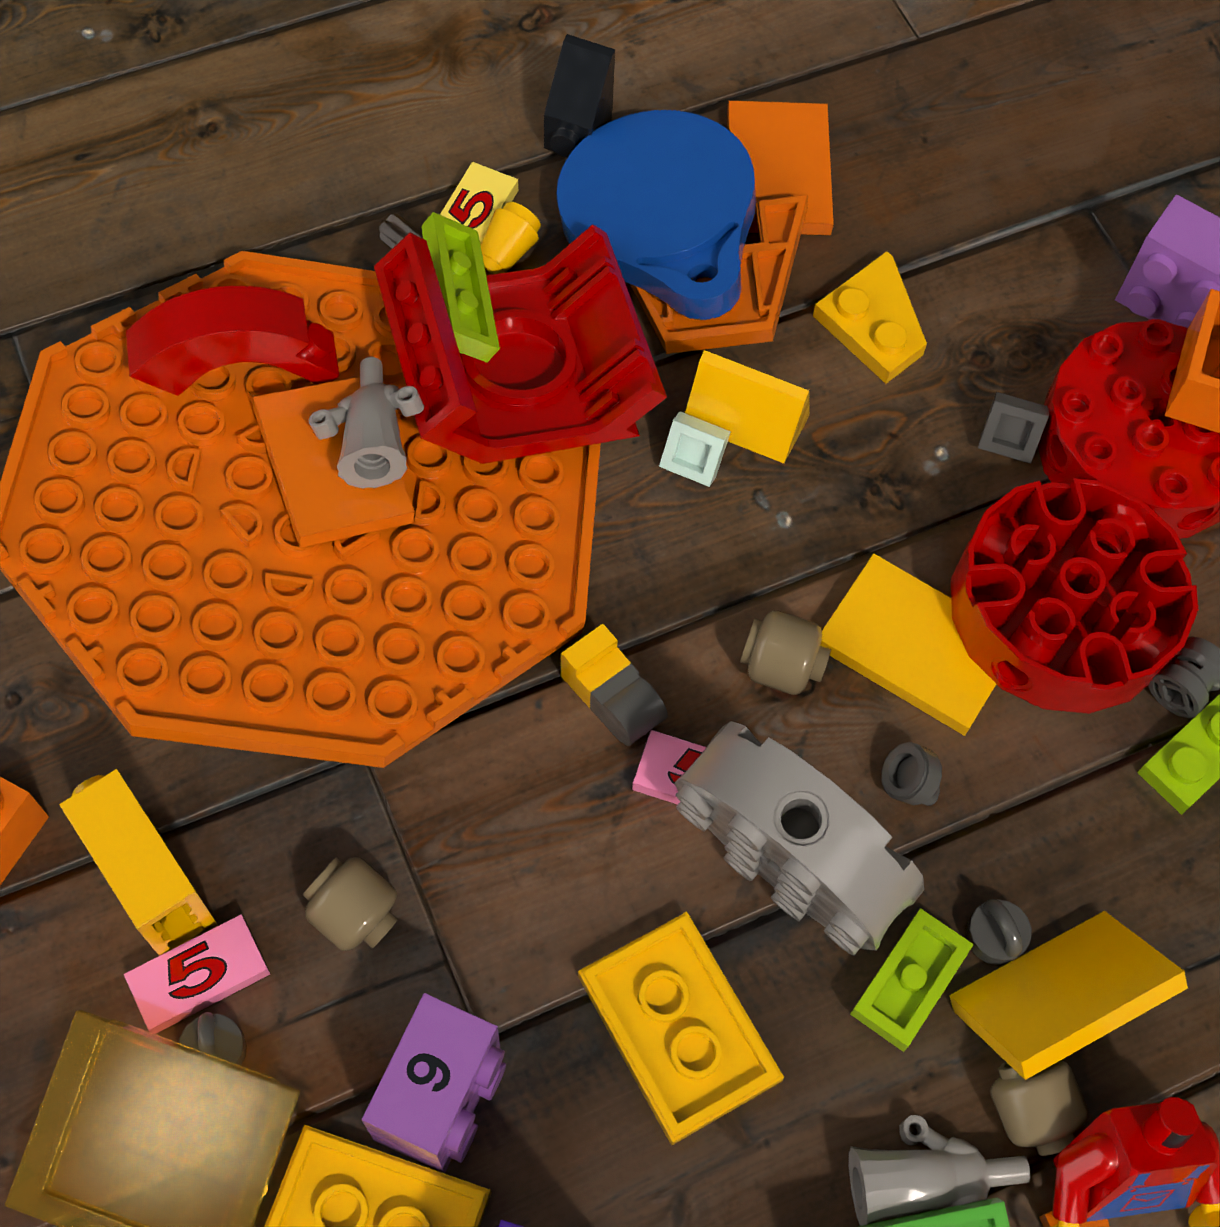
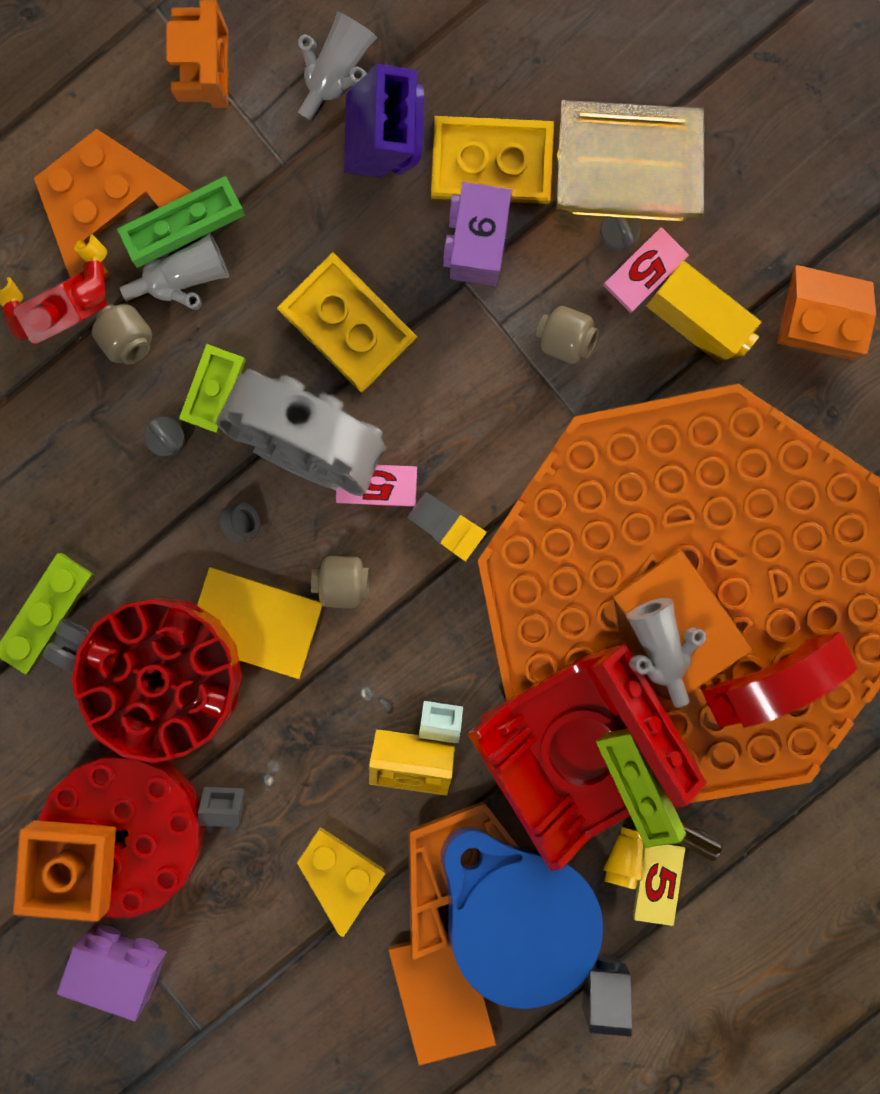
camera: 170 degrees right, 25 degrees up
yellow tile [949,911,1188,1080] -> none

